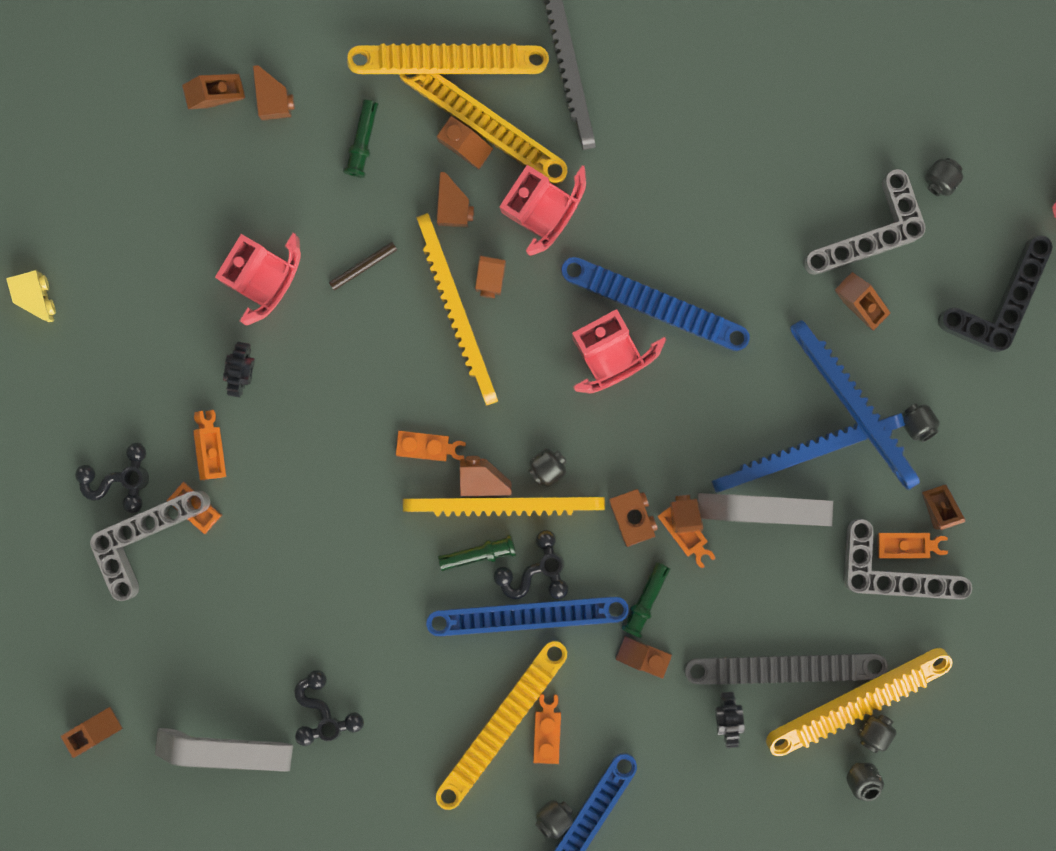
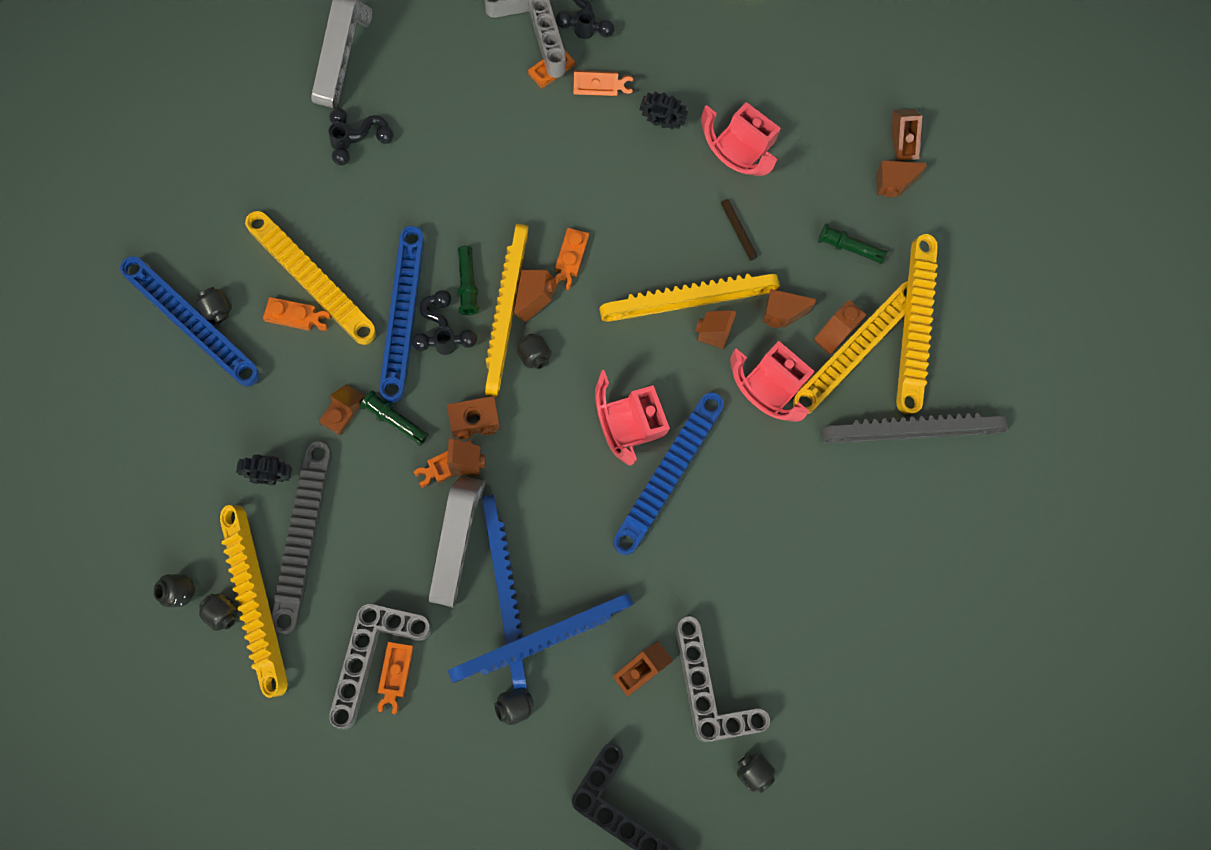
camera: 90 degrees right, 15 degrees down
dark orange slope [922,484,965,530] -> none

